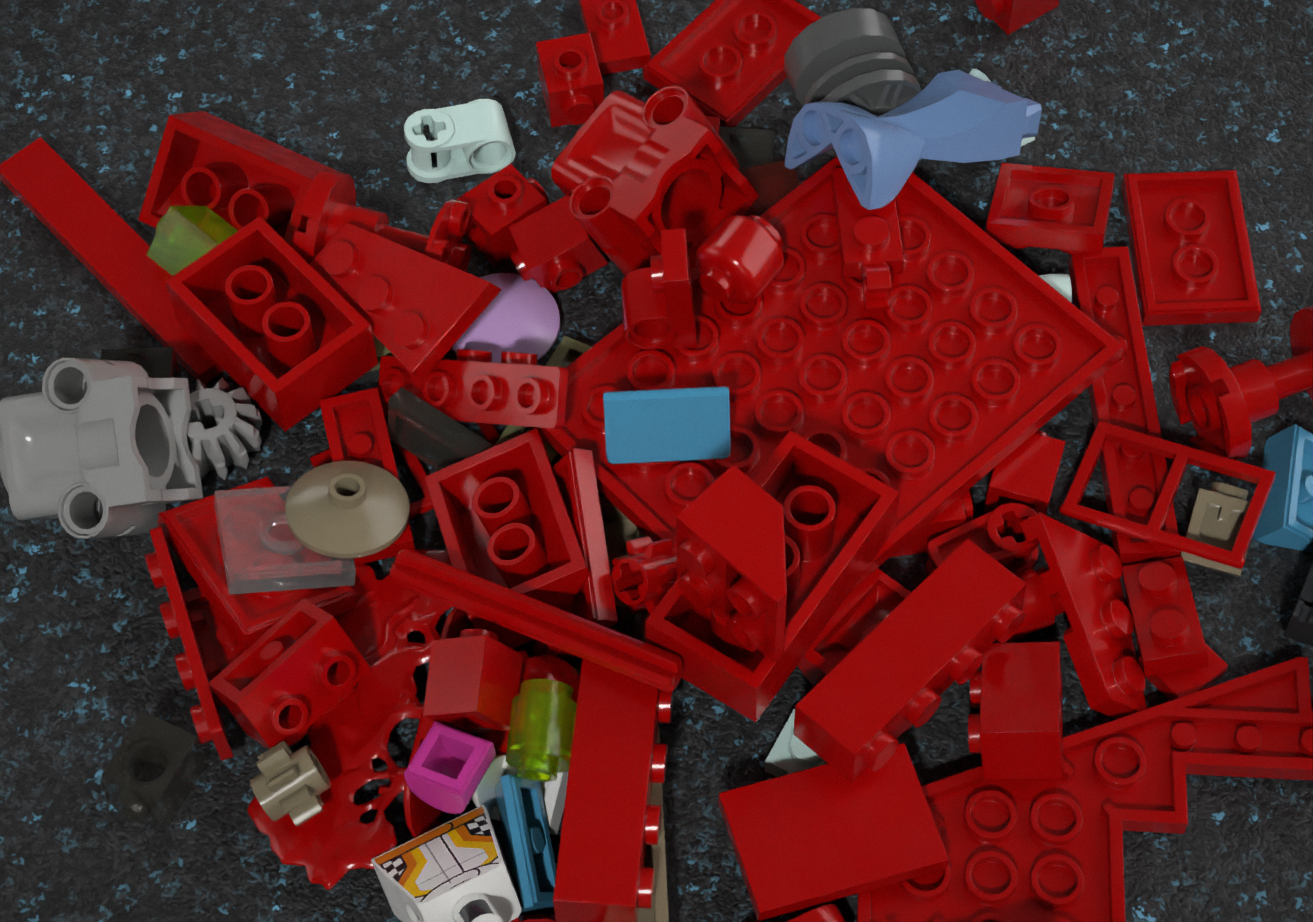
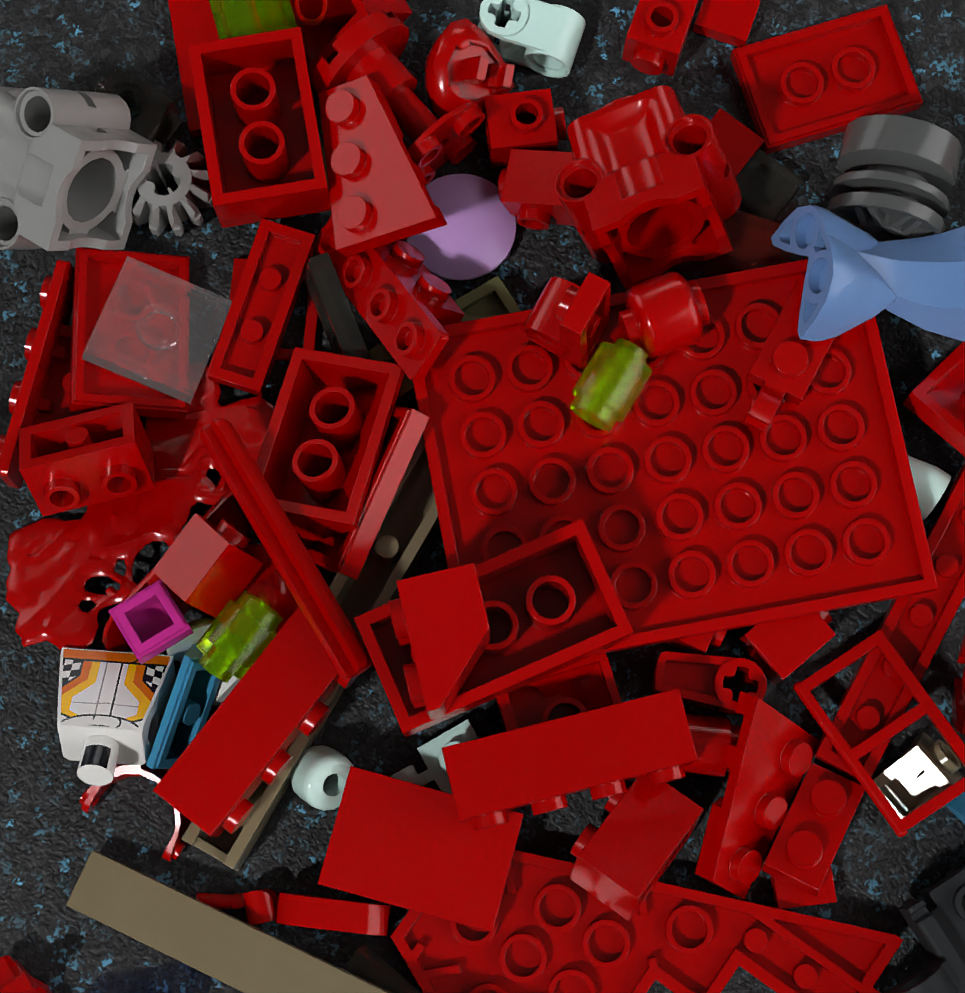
camera: 30 degrees right, 20 degrees up
dark tan gear [249,741,332,826] -> none
dark tan dish [285,461,410,559] -> none
dark azure slope [603,386,731,464] -> none
red gear [611,536,677,614] -> none
none -> light aqua piece [290,745,354,811]
none -> red piece [424,18,515,118]
none -> clear neon green brick [570,338,652,431]

